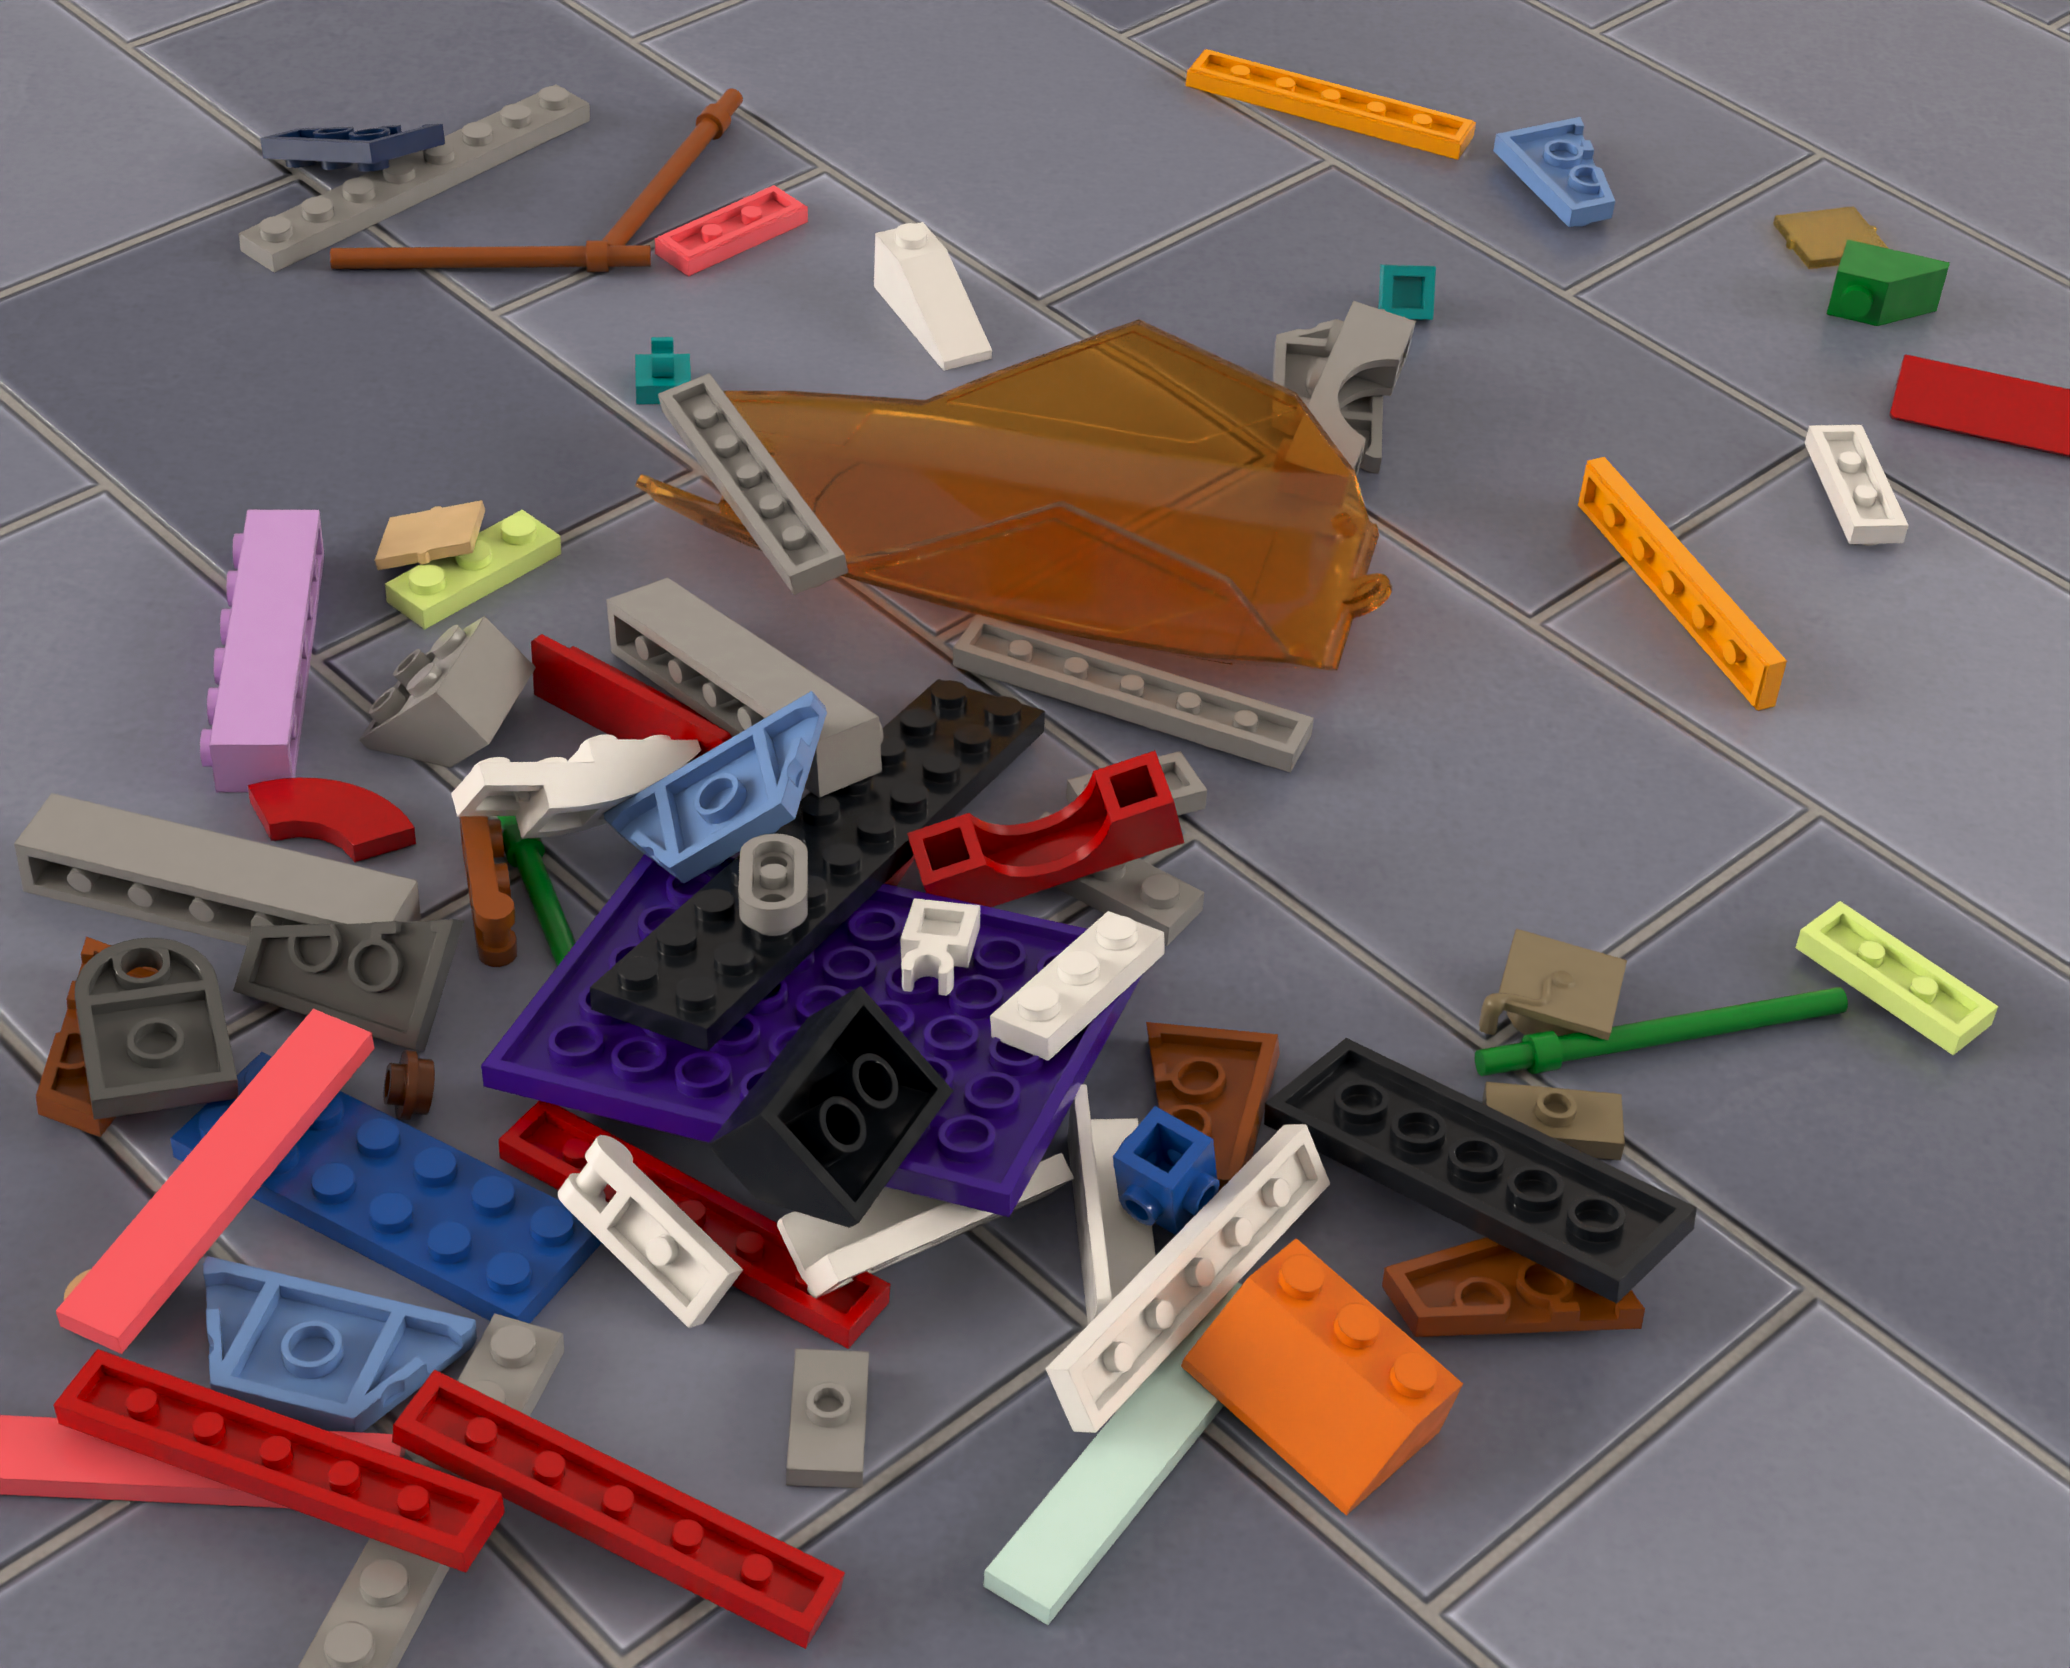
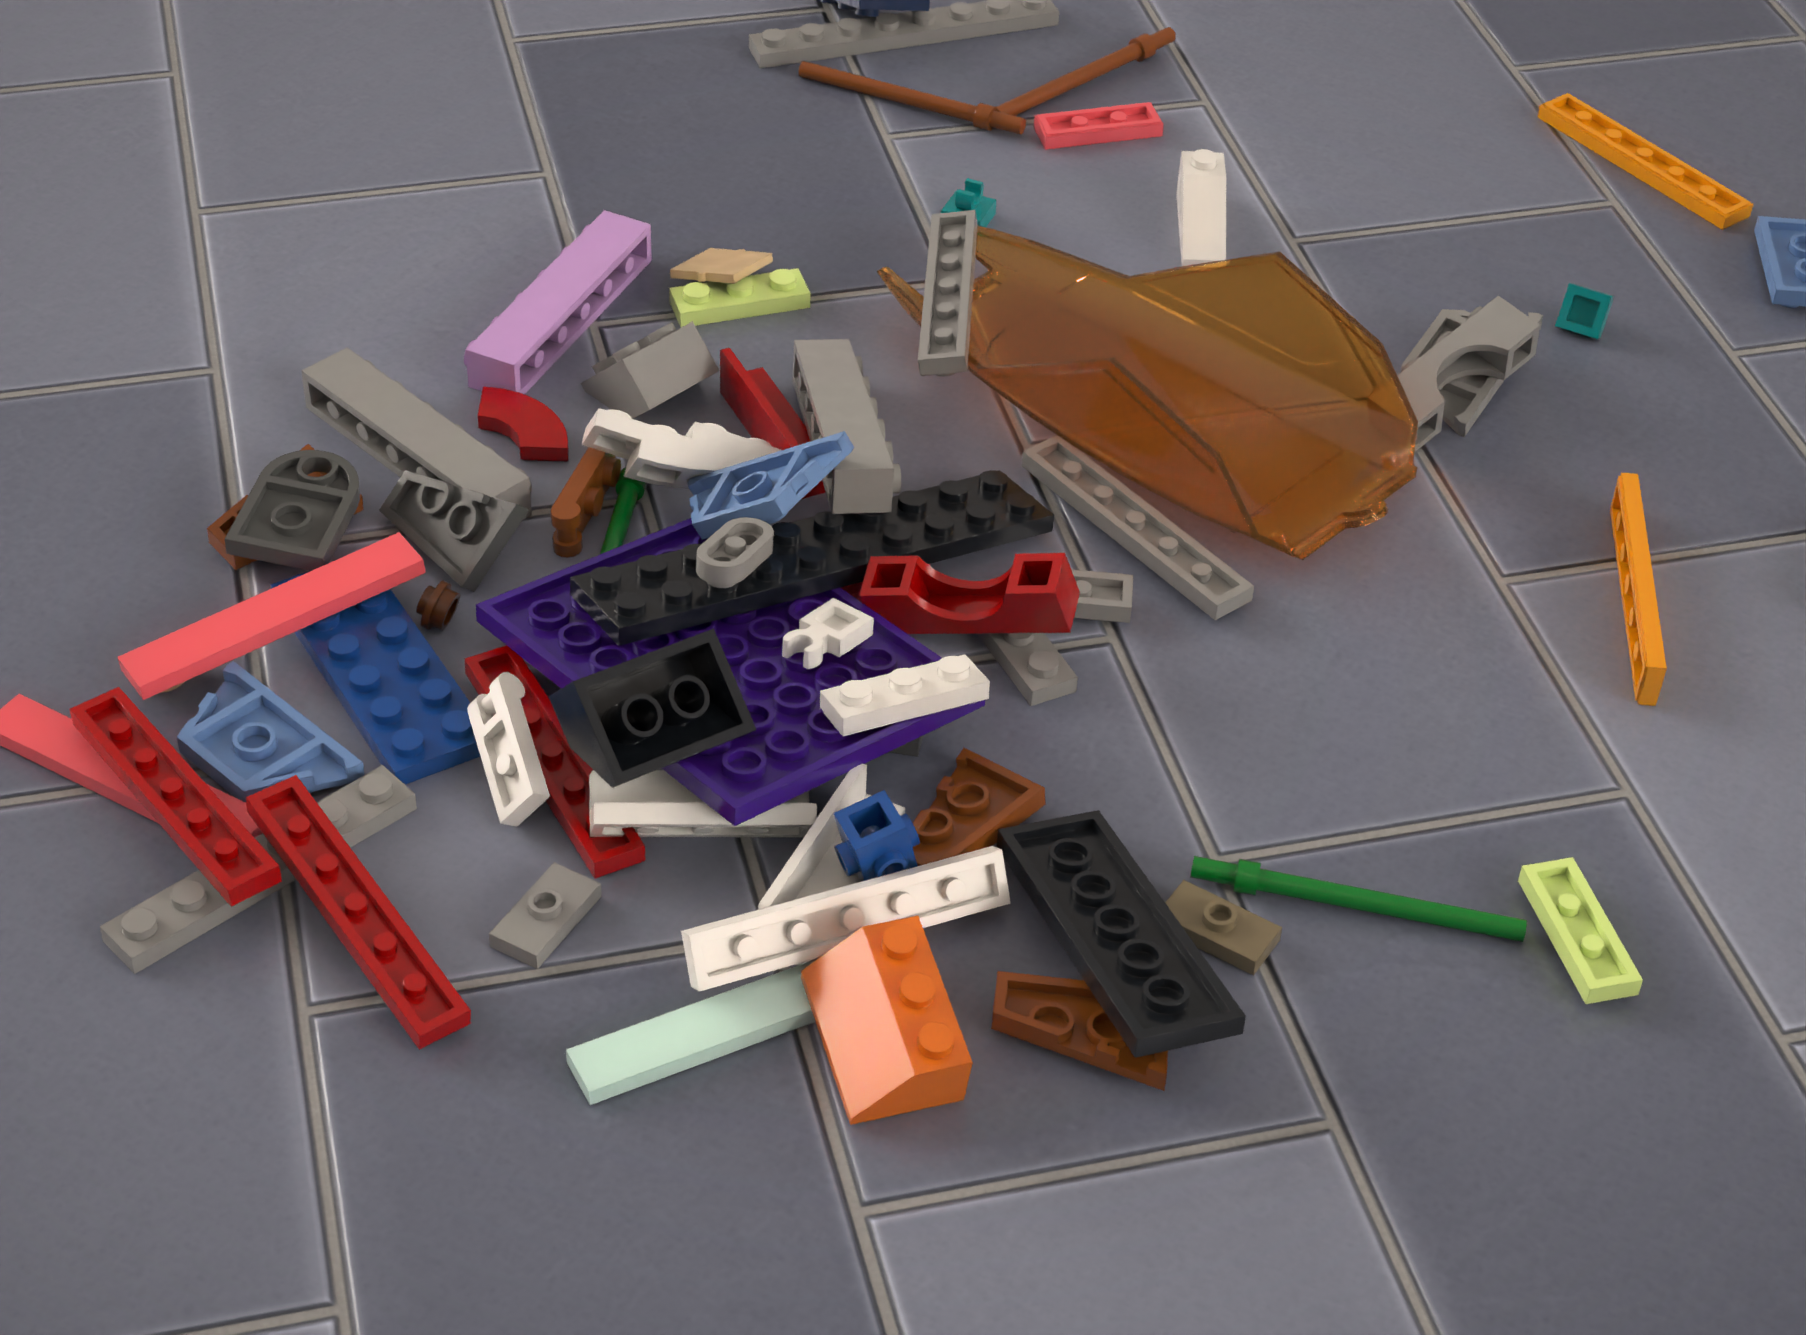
camera: 30 degrees right, 0 degrees up
dark tan hat [1479,929,1627,1040] -> none

